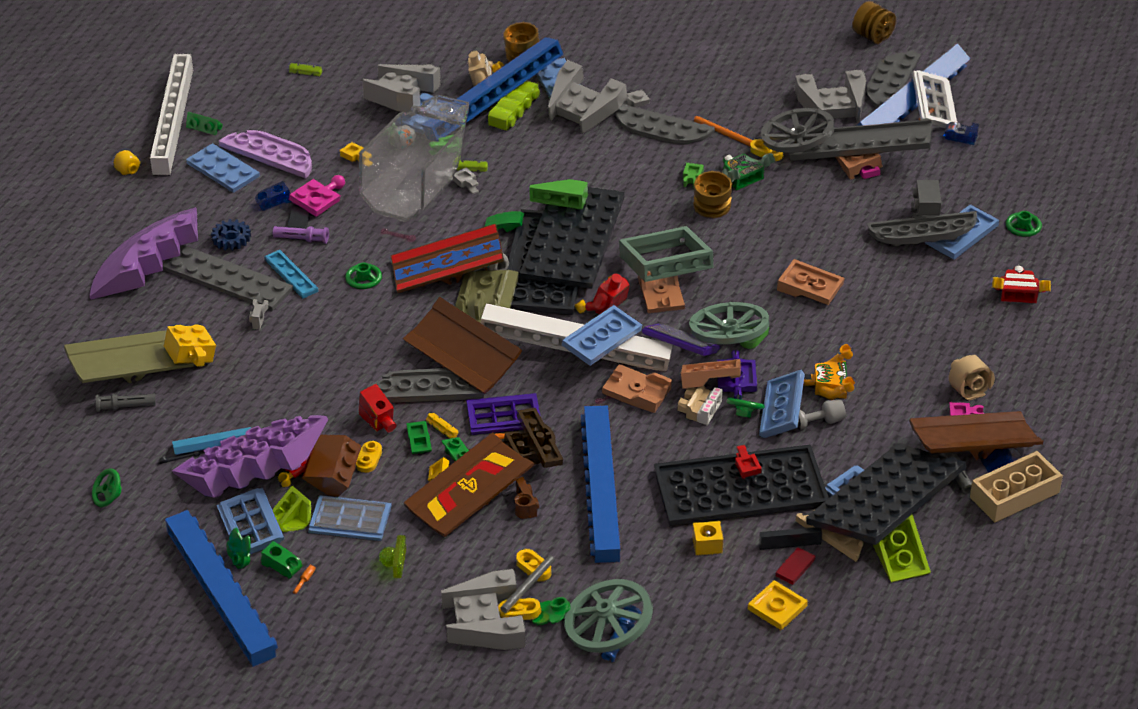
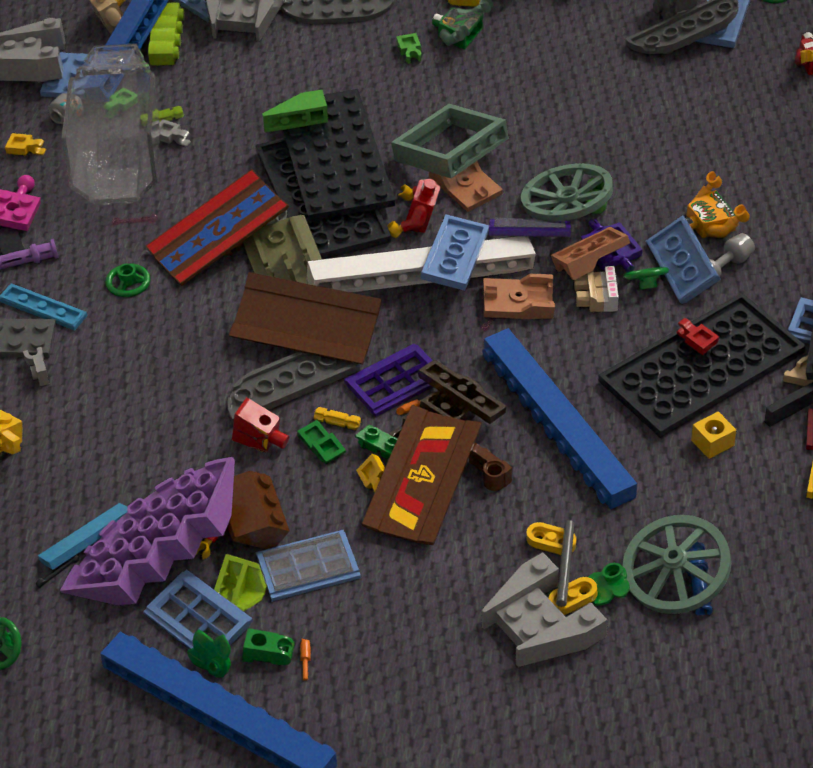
camera: 25 degrees left, 5 degrees up
yellow plate [356,441,382,473] -> none
clear neon green tile [379,535,407,578] -> none
green slope [485,211,524,232] -> none
pearl gold wheel [694,171,732,218] -> none
nougat piece [777,259,844,305] -> none

